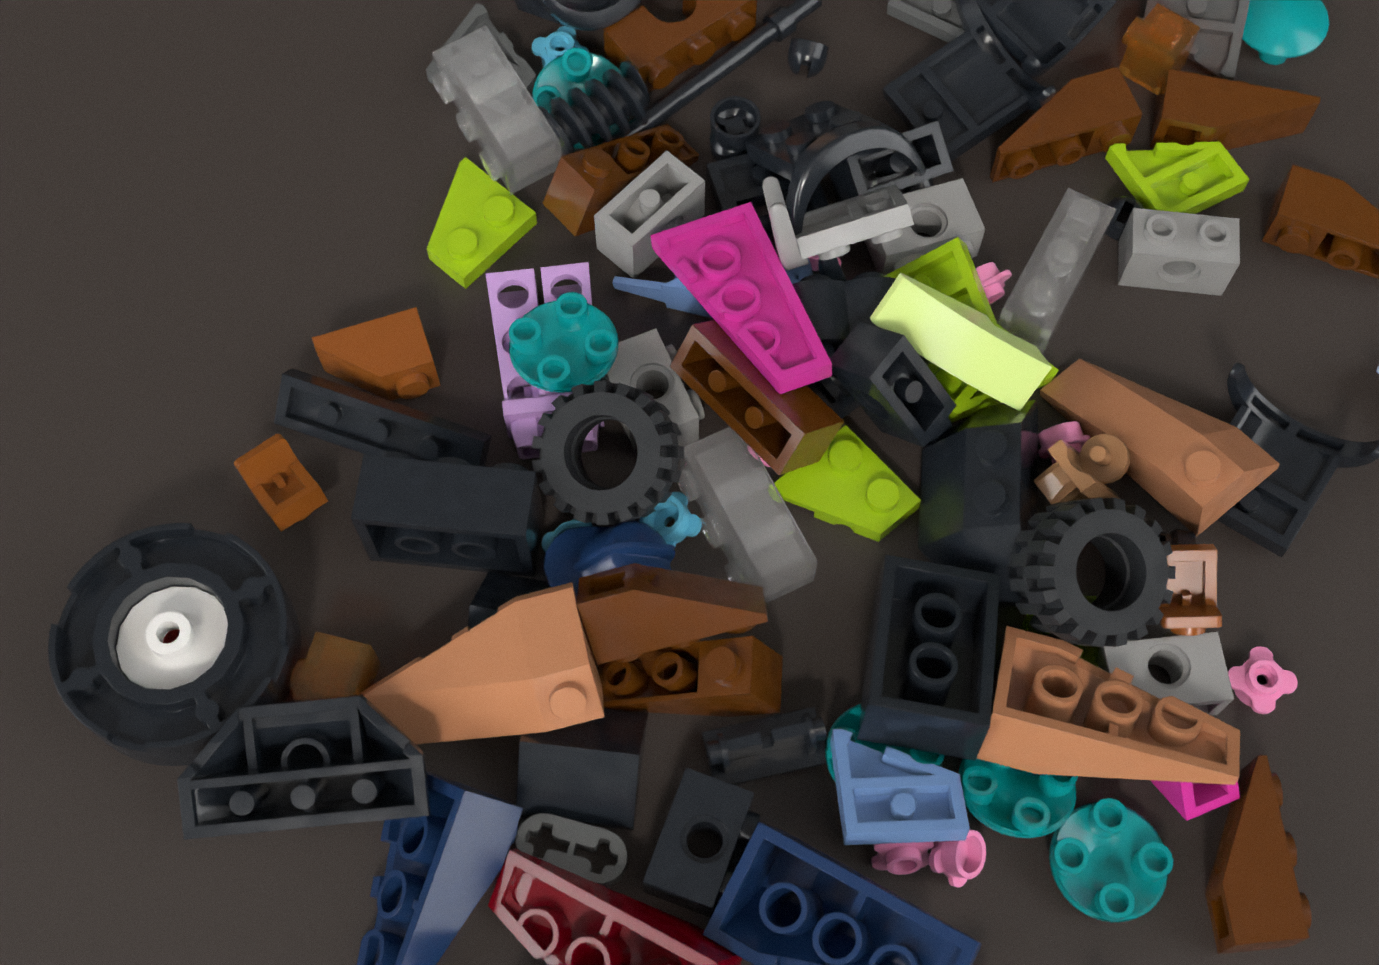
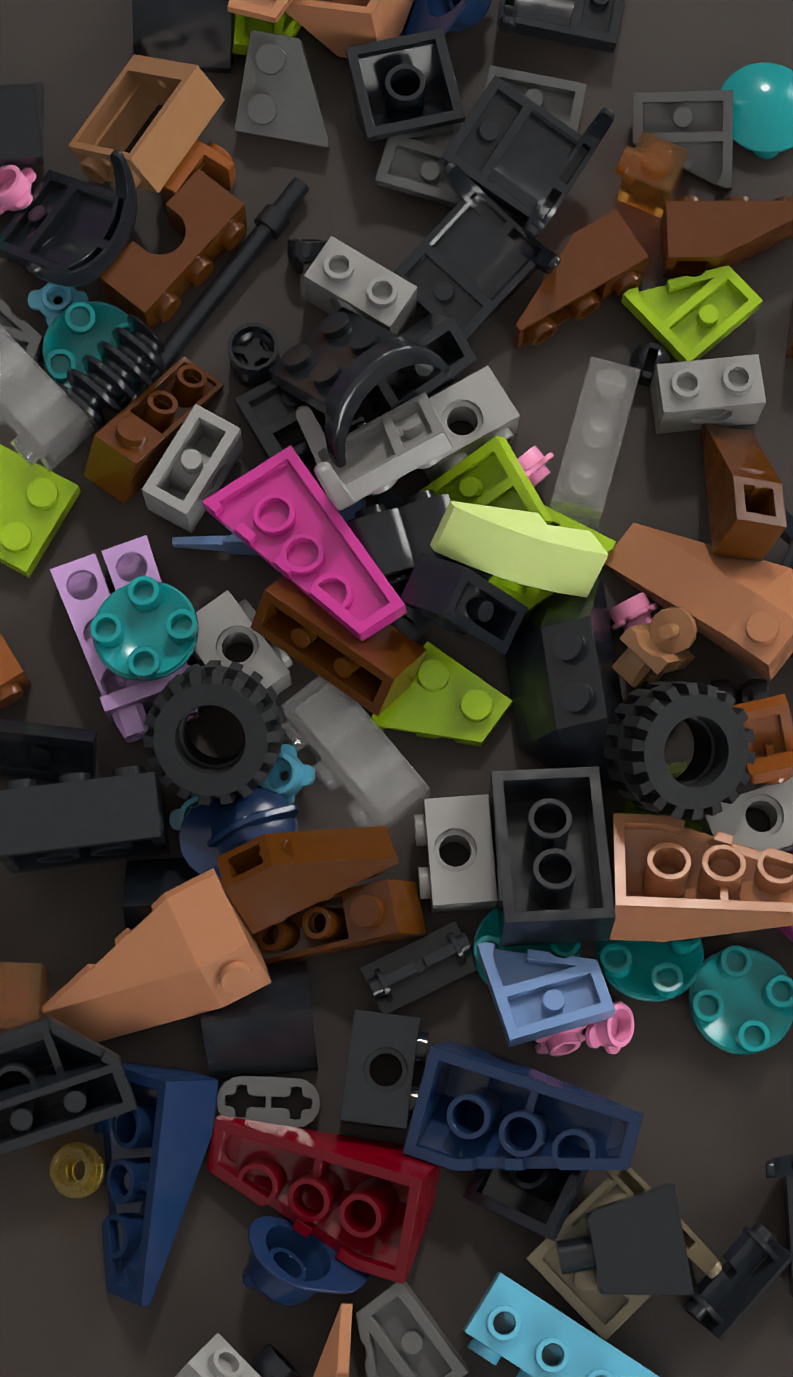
camera: 15 degrees left, 10 degrees up
none -> clear yellow plate [50,1142,104,1198]
none -> light grey brick [304,236,417,335]
none -> light grey brick [414,794,498,913]
none -> reddish brown slope [701,423,787,561]

